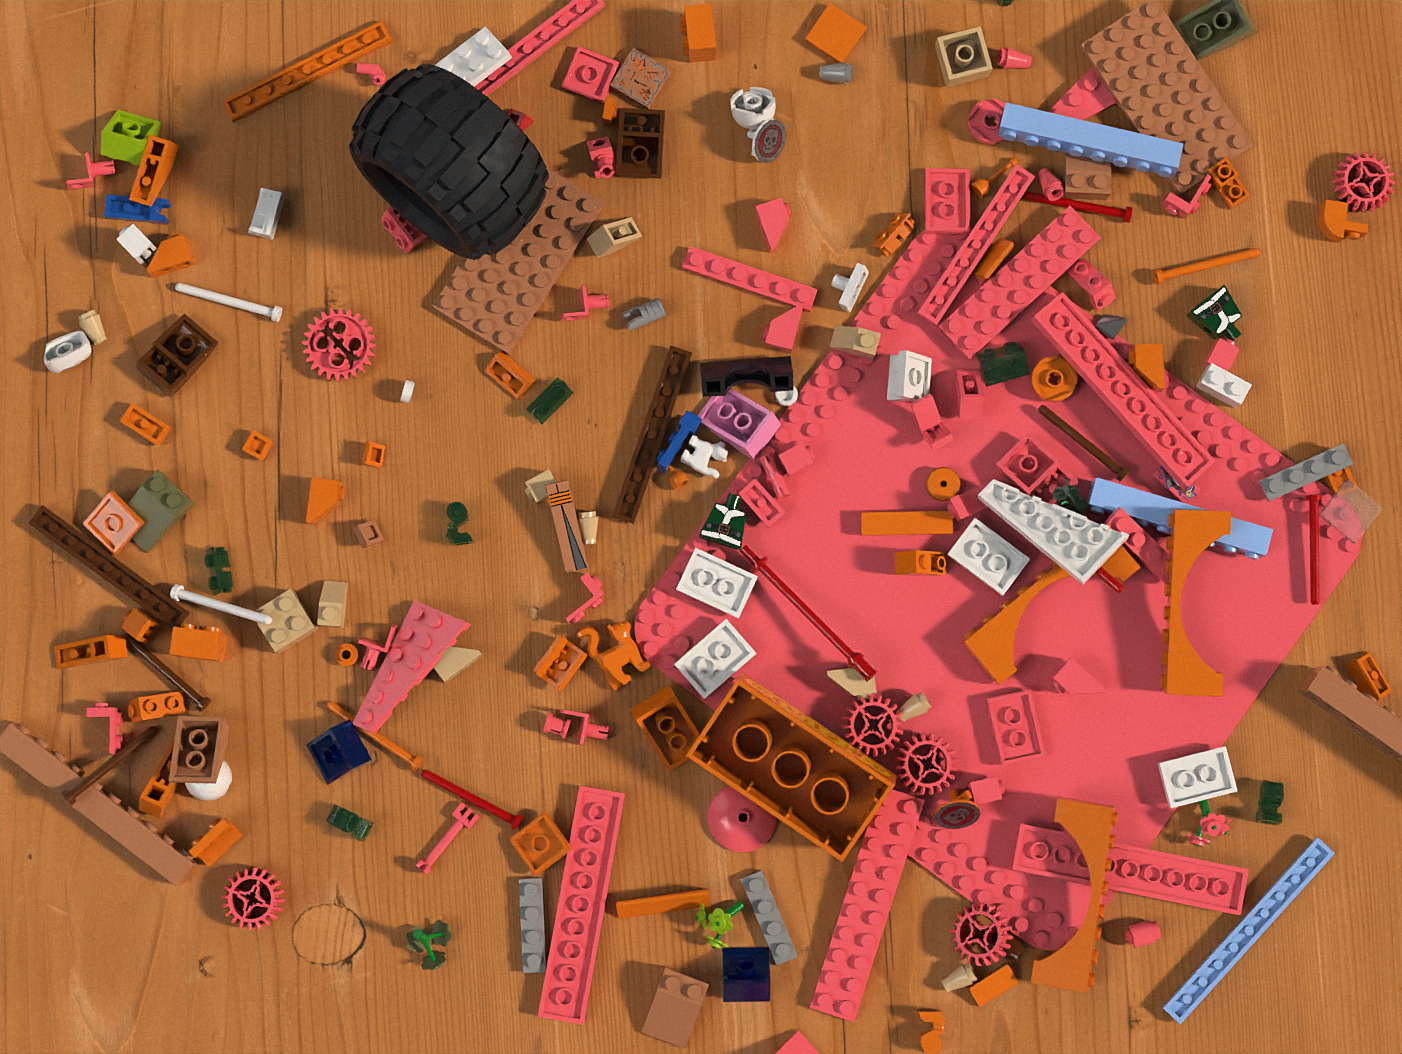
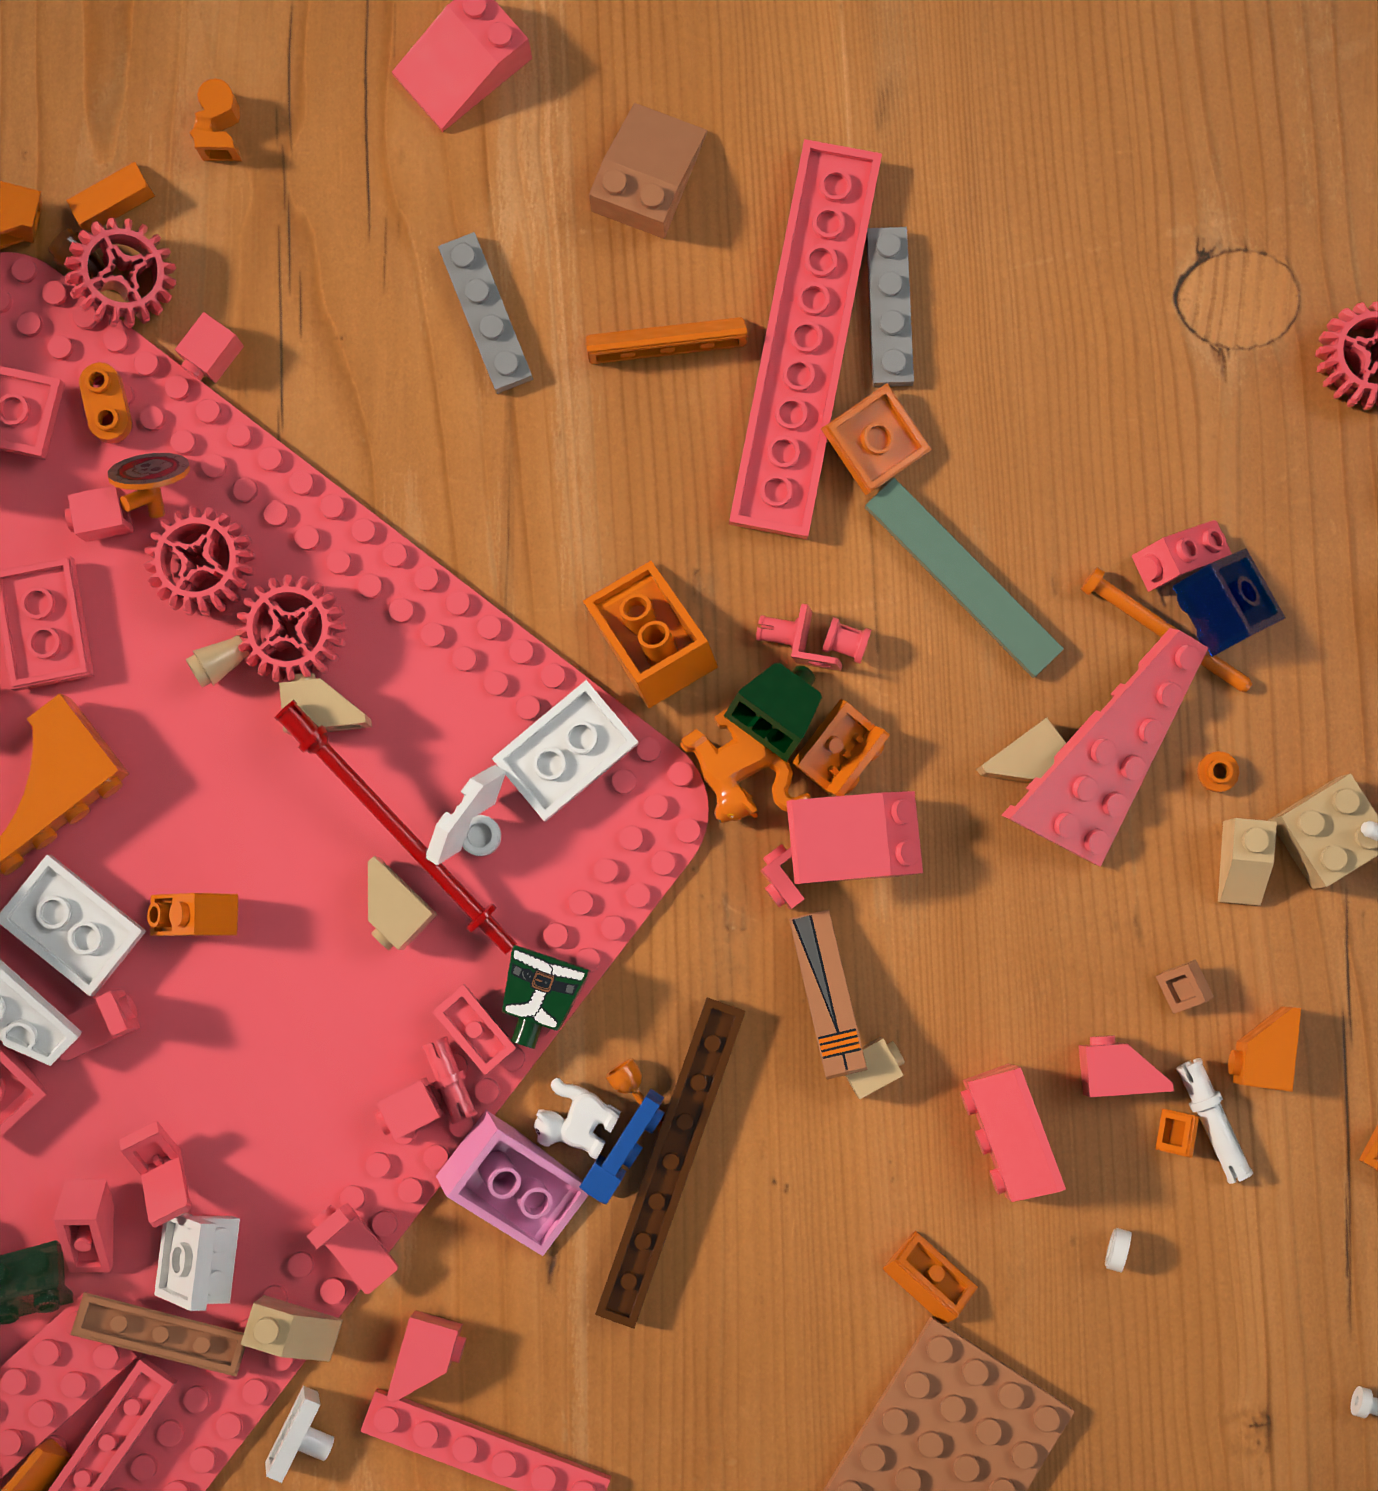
camera: 170 degrees left, 0 degrees up
coral gear [302,308,377,382] -> none
clear green leg [326,804,374,842] -> none
coral bracket [358,624,398,671] -> none
olive plant [406,920,453,971] -> none
coral hinge [415,802,480,875] -> none
red bar [421,770,524,831] -> none
clear green leg [446,502,475,546] -> none
clear green hinge [526,377,574,425] -> none
coral bracket [560,285,609,321] -> none
tan cone [577,511,599,544] -> none
light grey hinge [622,298,666,331] -> none
white plate [676,548,758,619] -> none
orange brick [686,672,897,862] -> none
lime plant [695,900,744,949] -> none
black arch [700,356,794,397] -> none
coral dish [708,786,777,852] -> none
clear blue slope [722,947,770,1002] -> none
white tile [775,386,798,407] -> none
coral plate [810,789,925,1022] -> none
orange tile [860,511,953,536] -> none
orange piece [926,467,961,502] -> none
tan cone [941,963,978,992] -> none
none -> nougat tile [70,1292,246,1377]
none -> orange plate [79,362,132,444]
none -> coral brick [175,312,244,384]
none -> coral bracket [307,1203,399,1294]
none -> tan slope [368,856,438,950]
none -> white tile [426,765,506,865]
none -> white tile [462,815,501,856]
none -> dark green torso [724,663,822,762]
none -> coral slope [787,791,923,884]
none -> sand green tile [865,478,1064,678]
none -> coral slope [960,1063,1066,1202]
none -> coral slope [1079,1035,1174,1097]
none -> coral bracket [1132,520,1232,592]
none -> white pin [1176,1058,1253,1184]

